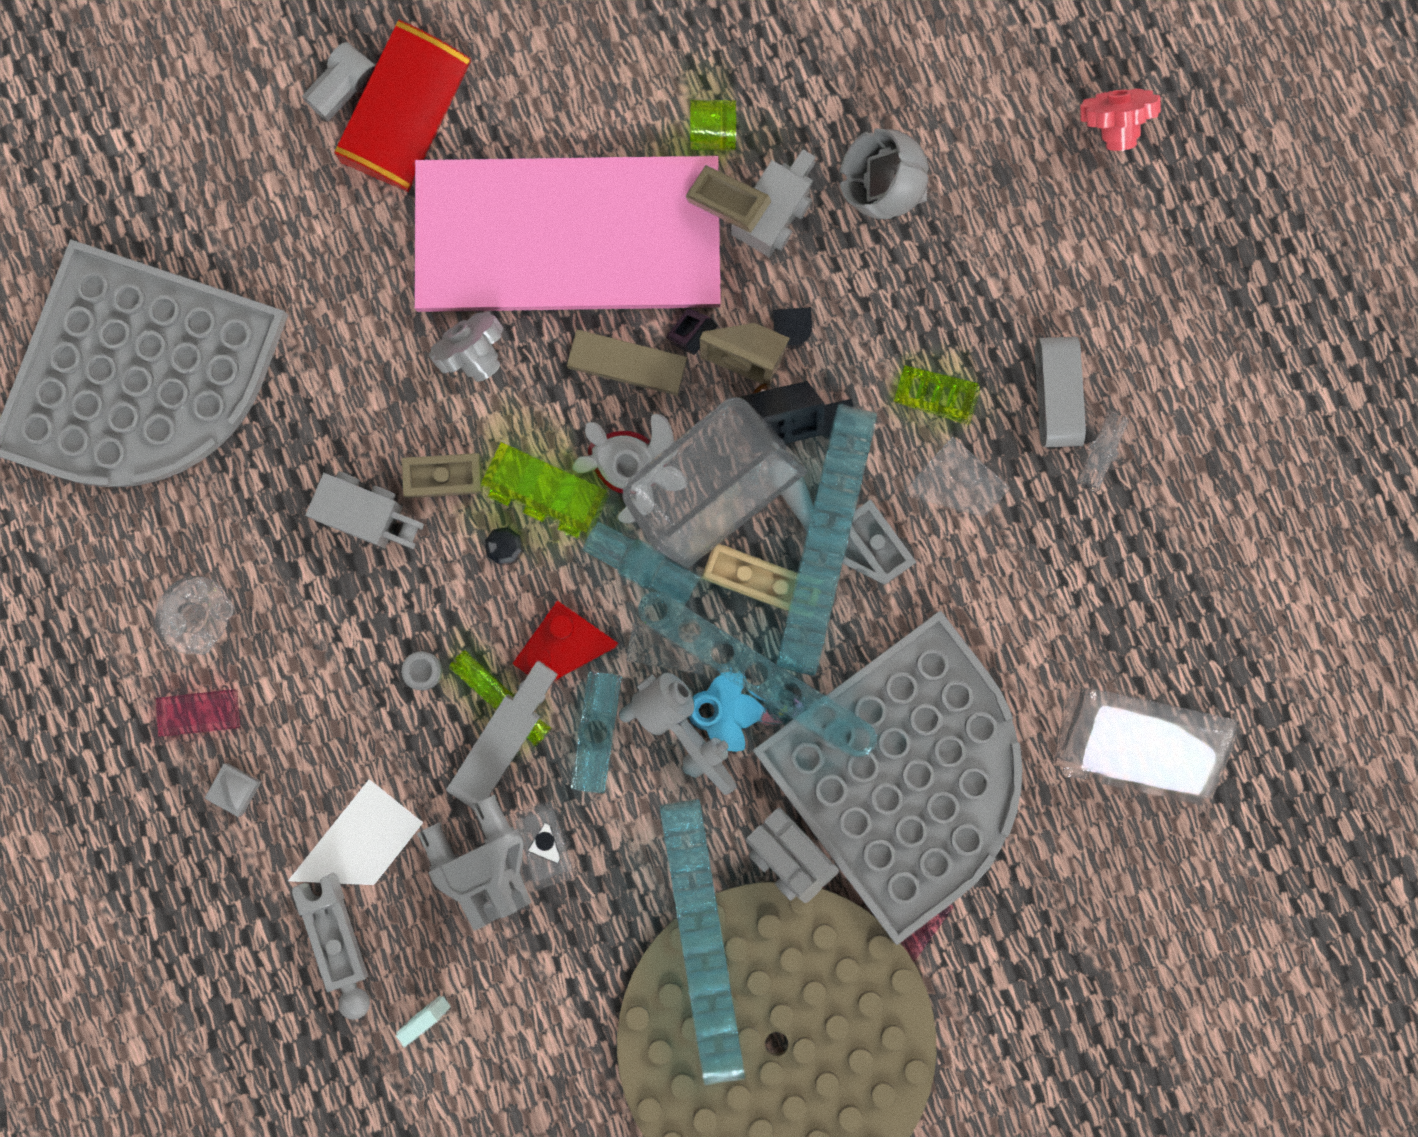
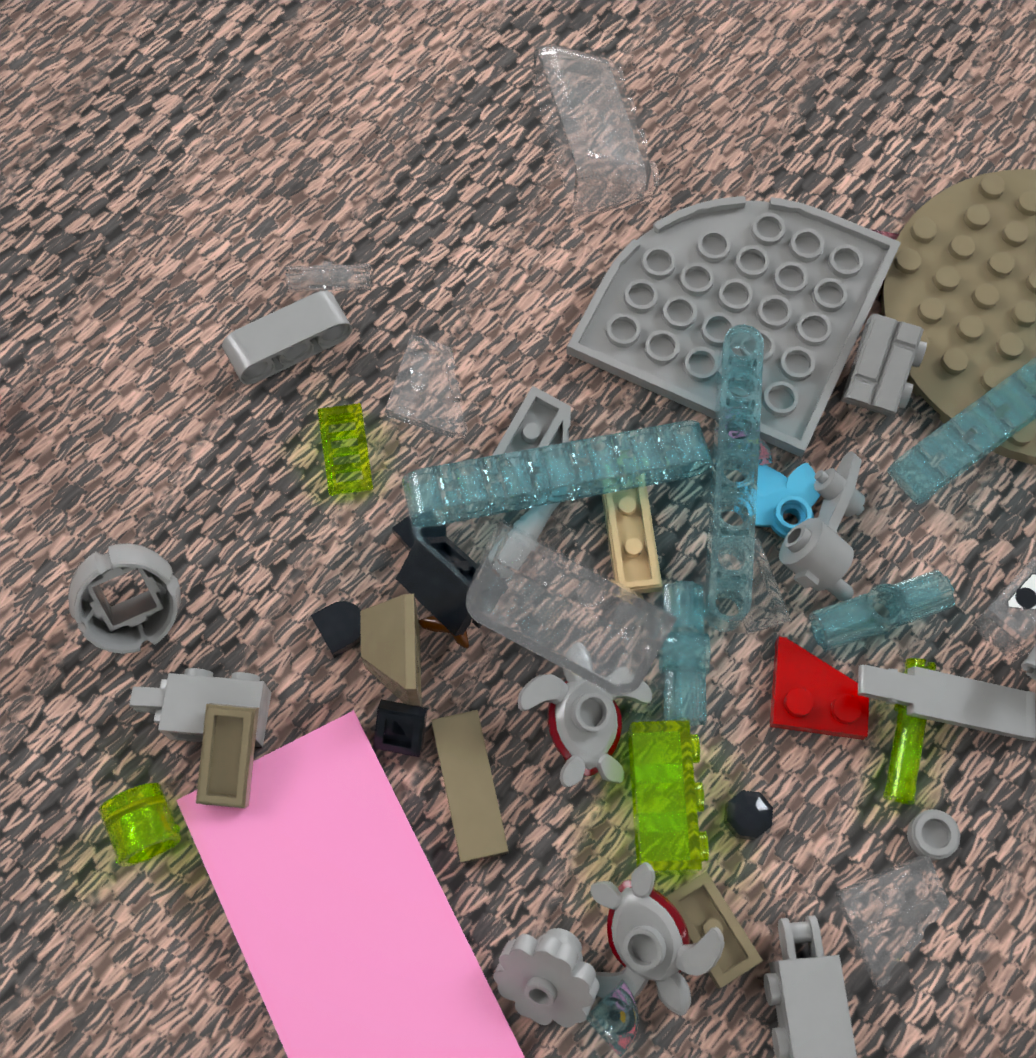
camera: 120 degrees left, 15 degrees down
none -> clear light blue tile [586,980,639,1058]
none -> light grey animal [590,862,725,1016]
none -> clear wing [834,855,950,988]

